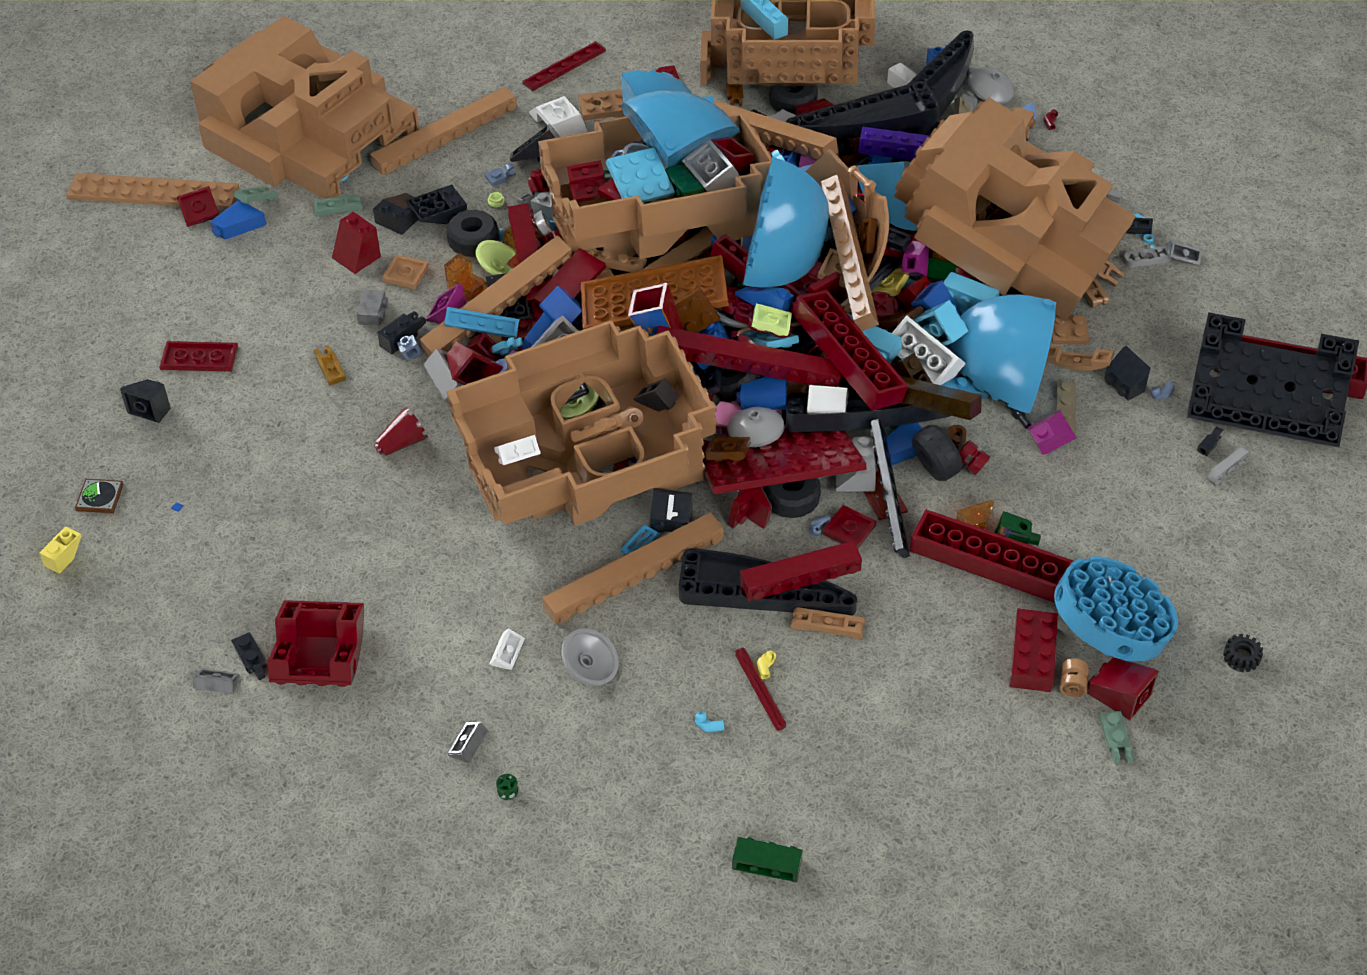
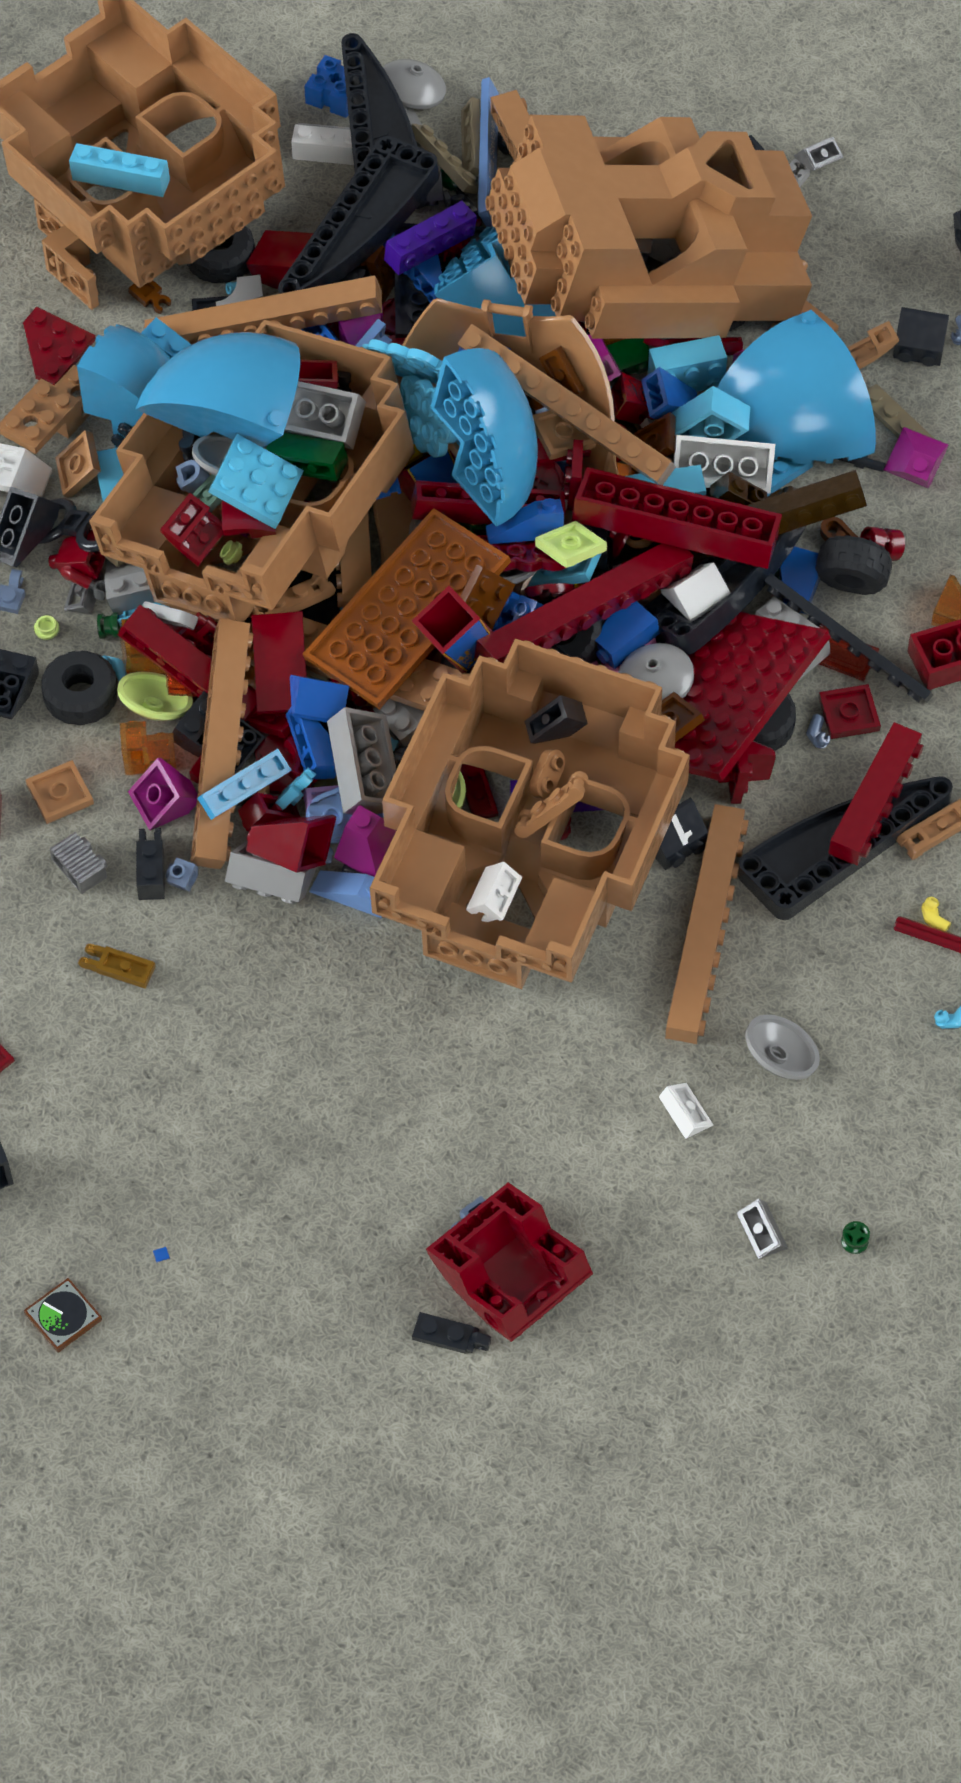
camera: 45 degrees left, 10 degrees up
light yellow slope [40,526,81,574] -> none
flat silver slope [193,668,240,694] -> none
dark red cone [374,407,428,456] -> none
dark azure tile [621,525,660,554] -> none
dark red arm [1043,109,1059,130] -> none

